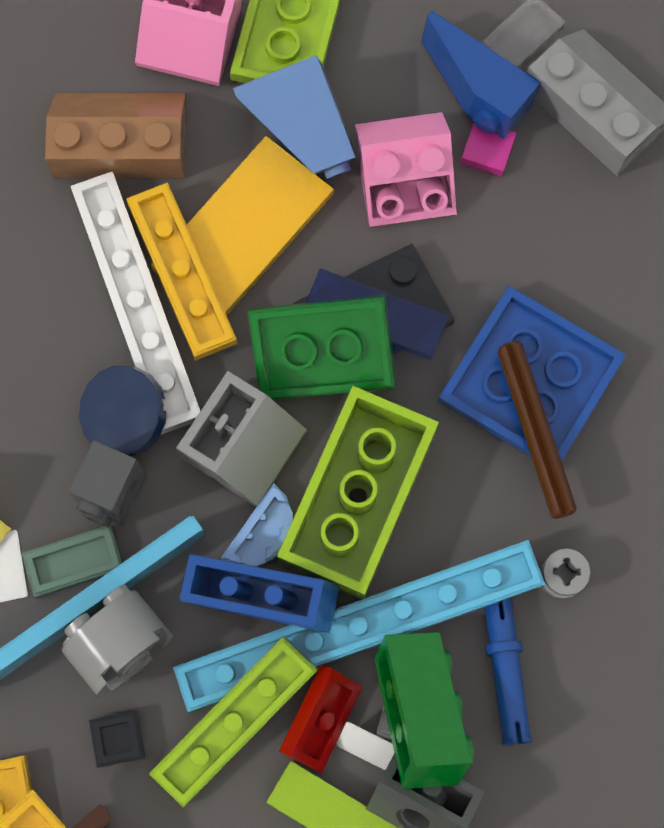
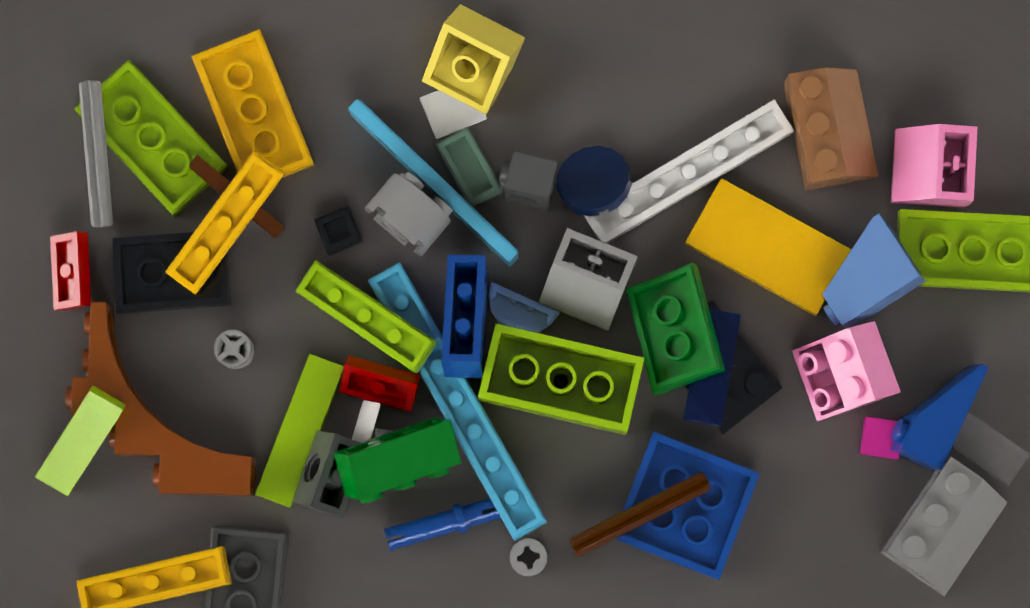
camera: 85 degrees right, 5 degrees up
yellow tile [126,182,237,361] -> none

